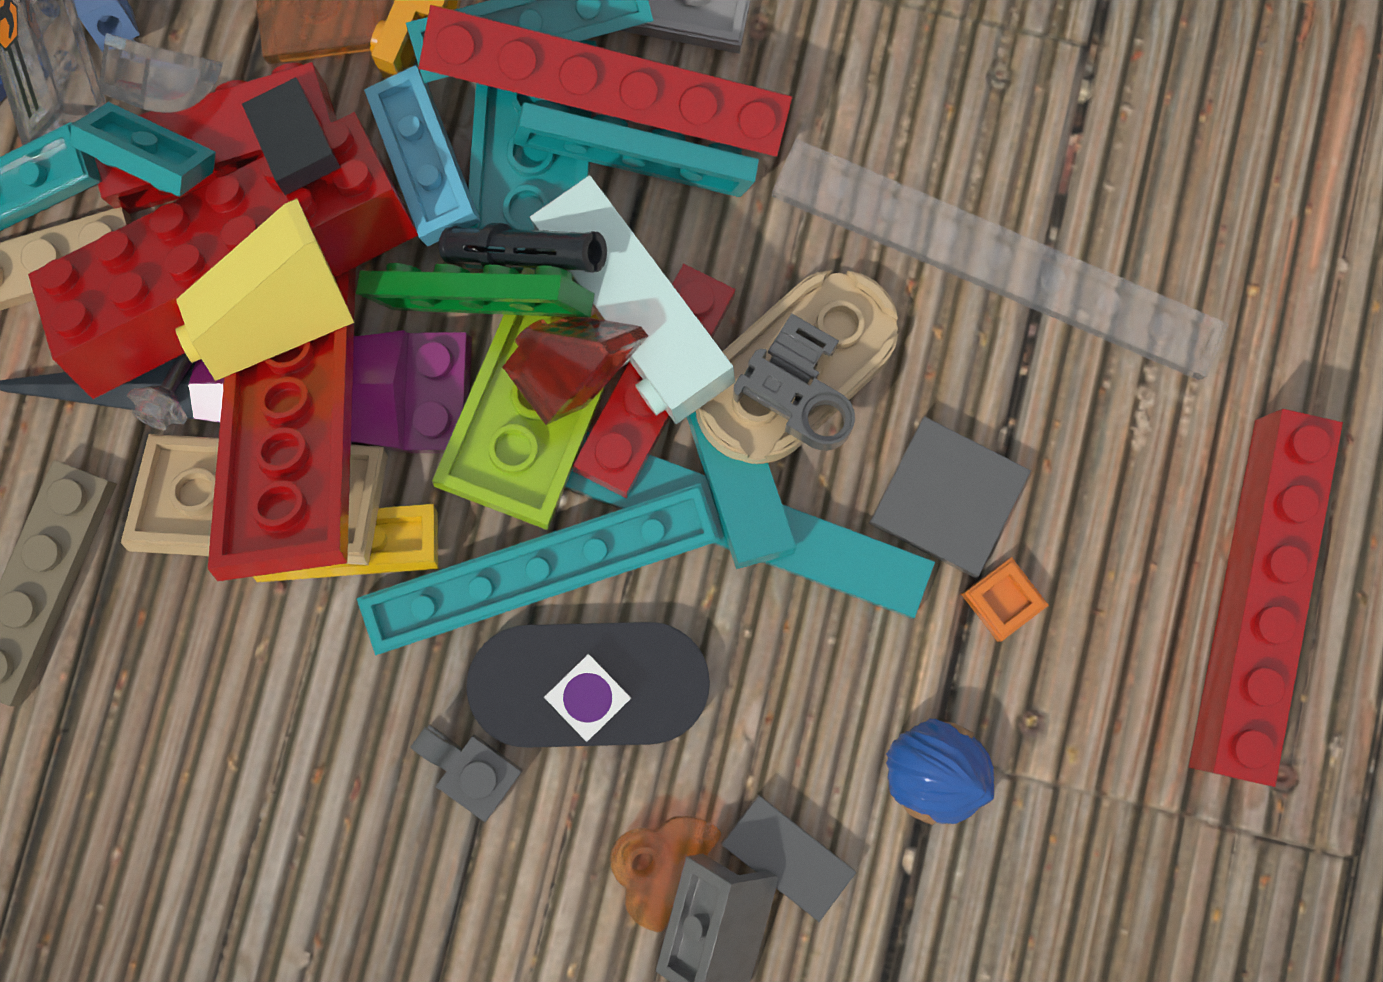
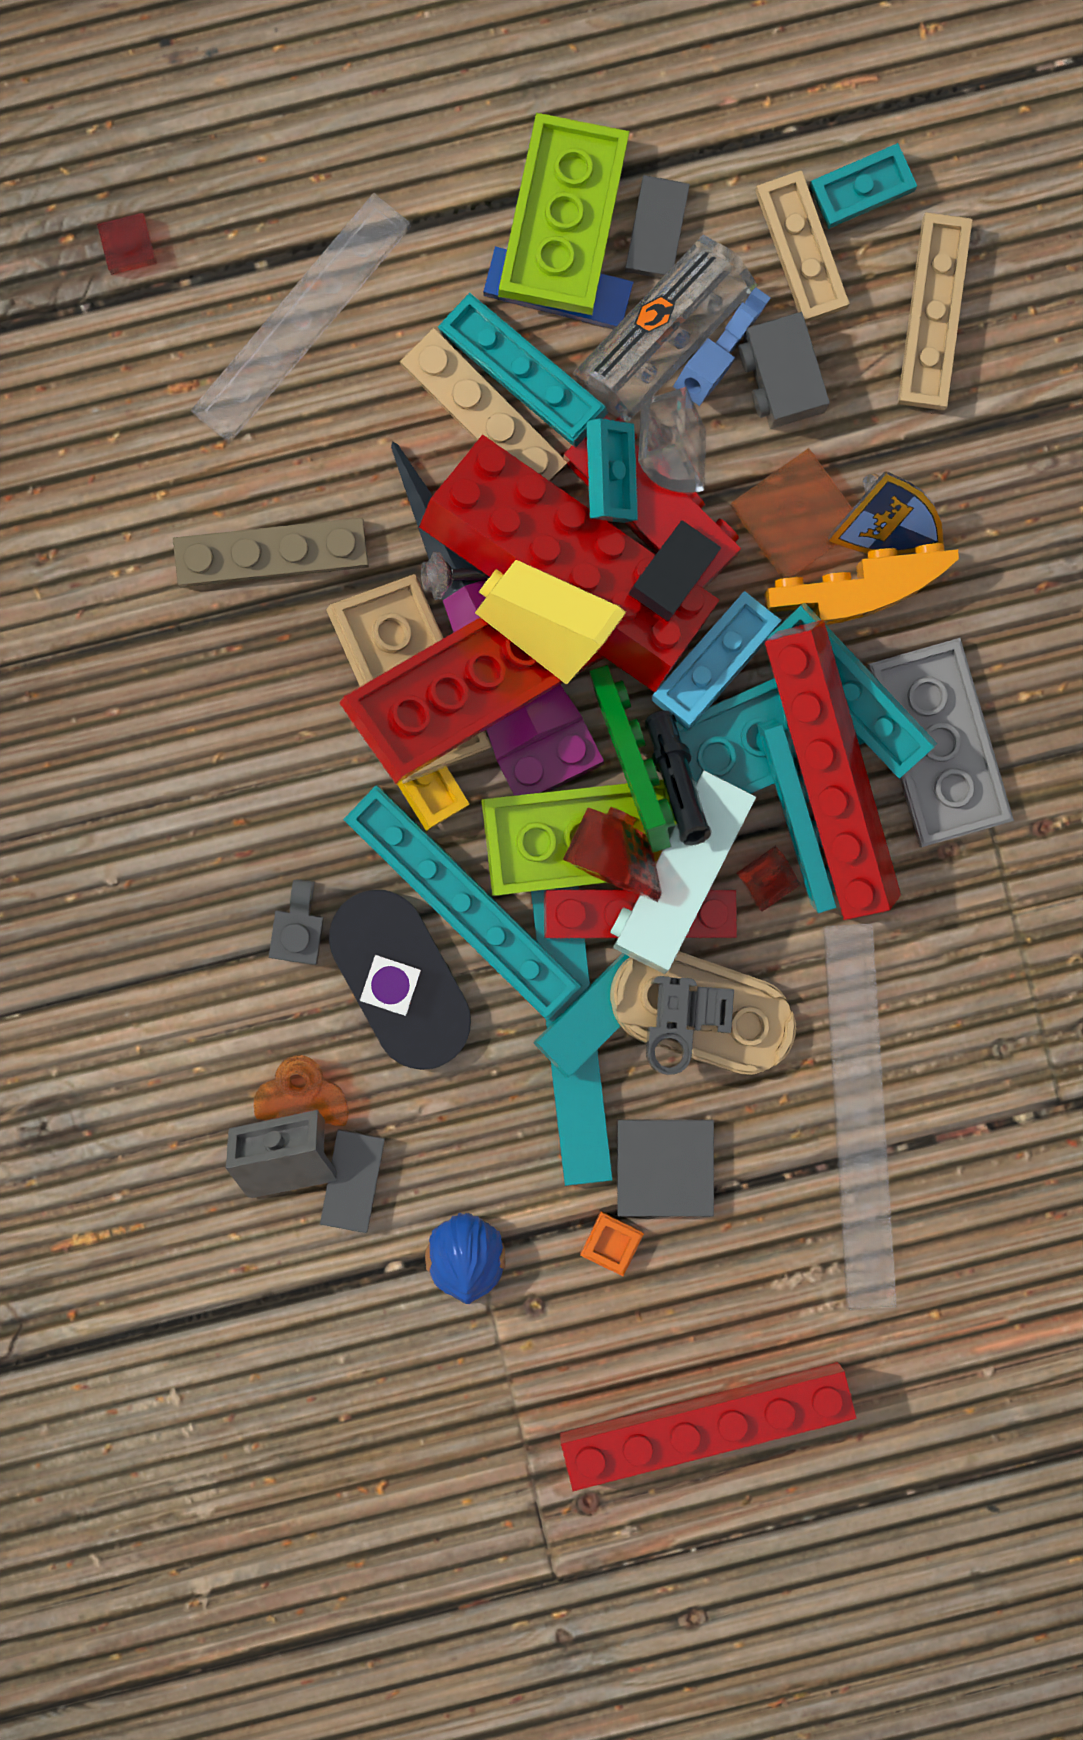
camera: 60 degrees right, 5 degrees up
none -> clear red plate [737,845,801,912]

